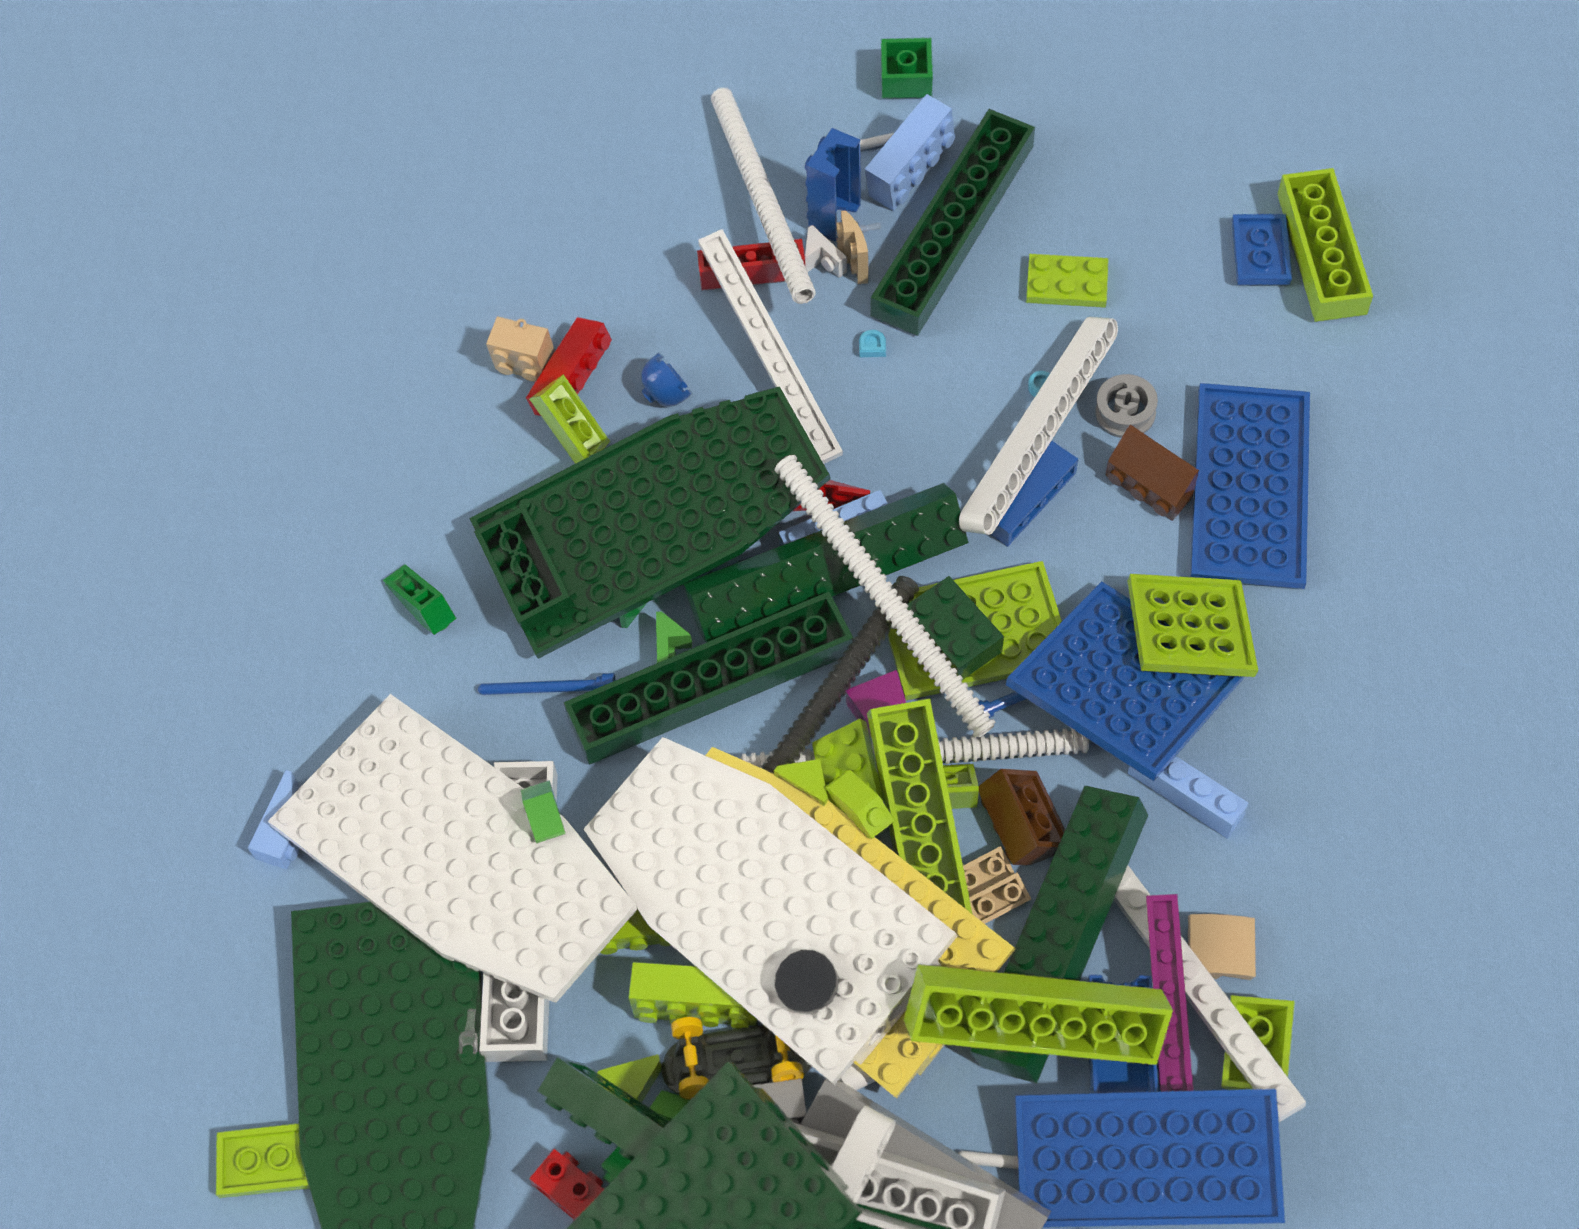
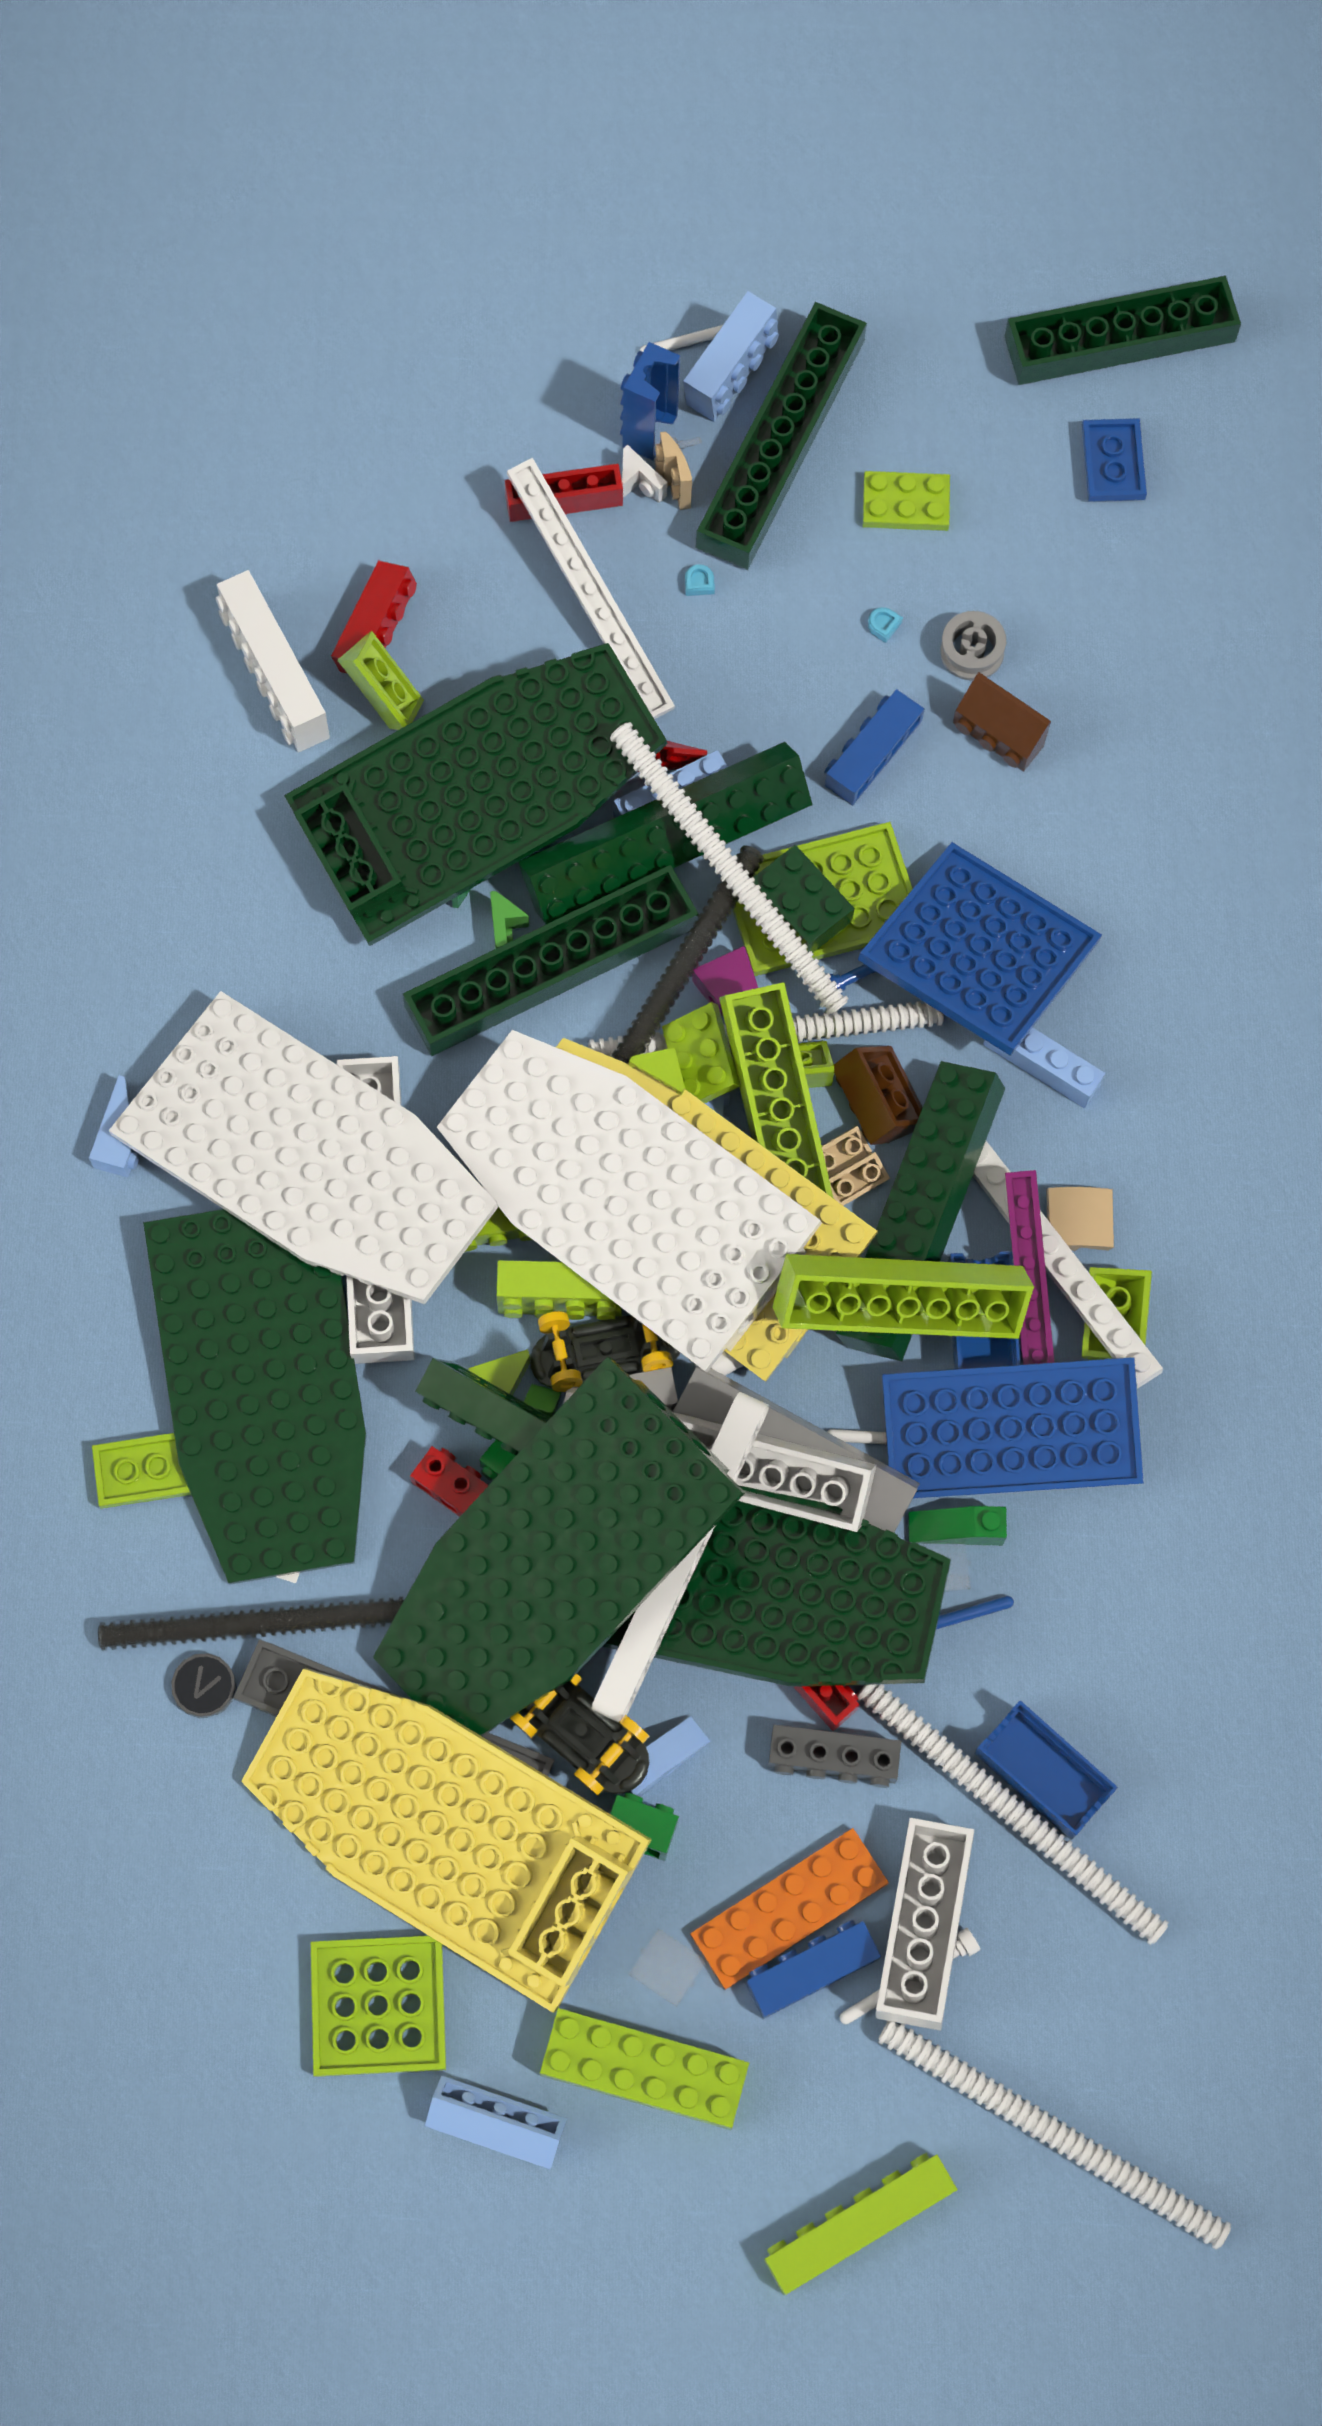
camera: 10 degrees left, 10 degrees up
green slope [383,564,457,635] -> none
clear hand [459,1009,478,1054] -> none
blue piece [478,673,616,695] -> none
tan brick [486,316,555,381] -> none
bright green slope [521,780,566,843] -> none
blue cylinder [641,352,692,407] -> none
white piece [711,88,816,304] -> none
black tile [774,950,839,1014] -> none
lime slope [825,770,895,839] -> none
green brick [881,38,933,98] -> none
white beam [959,317,1118,535] -> none
lime piece [1127,574,1258,677] -> none
blue plate [1190,383,1310,589] -> none
lime brick [1277,168,1373,322] -> none
none -> white brick [215,570,330,753]
none -> dark green brick [1004,275,1241,385]

